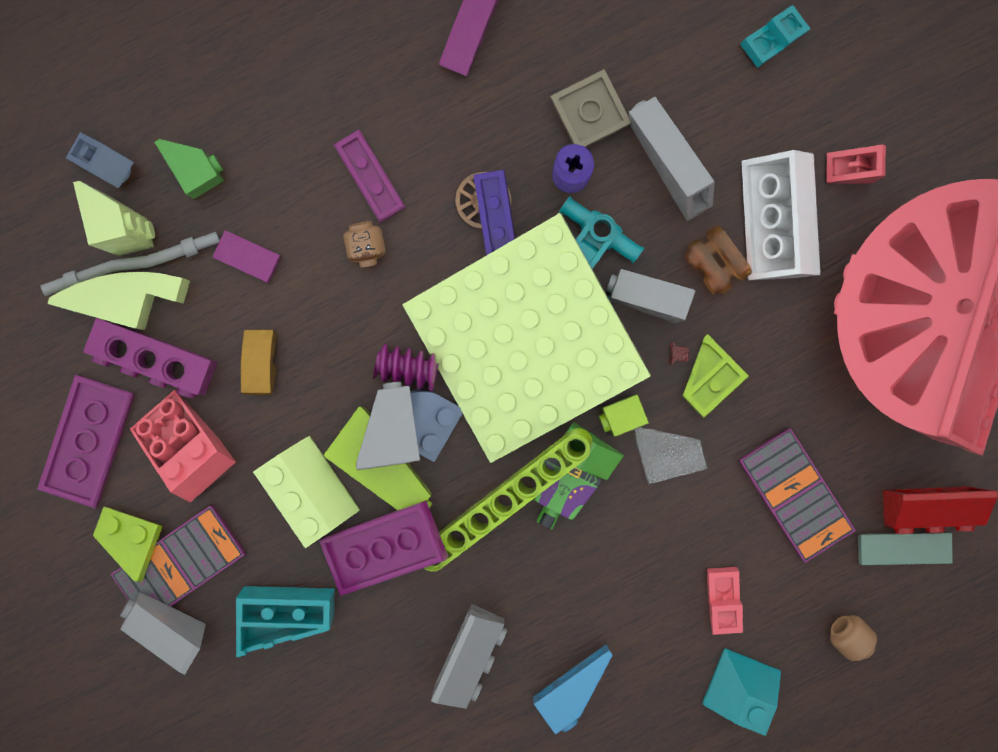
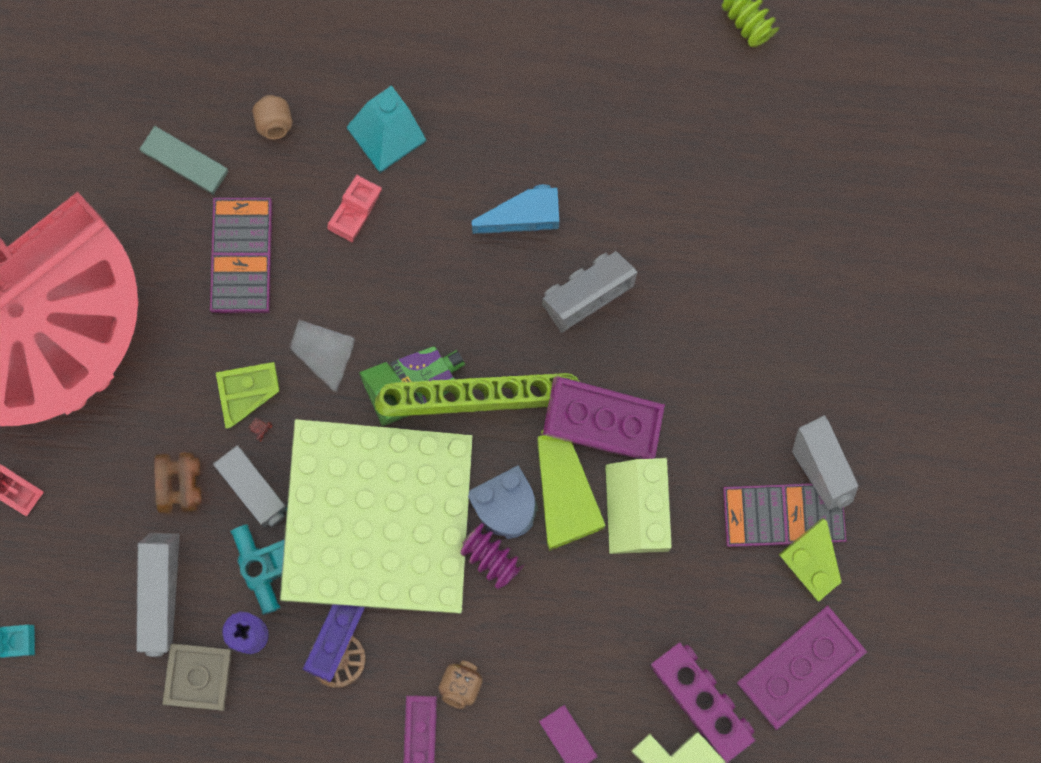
camera: 150 degrees left, 10 degrees down
coral slope [130,390,236,502] -> none
teal wedge [236,586,335,658] -> none
pearl gold slope [241,330,277,395] -> none
light grey slope [356,382,420,471] -> none
lime brick [599,395,649,437] -> none
white slope [742,150,820,280] -> none
red slope [883,486,998,534] -> none

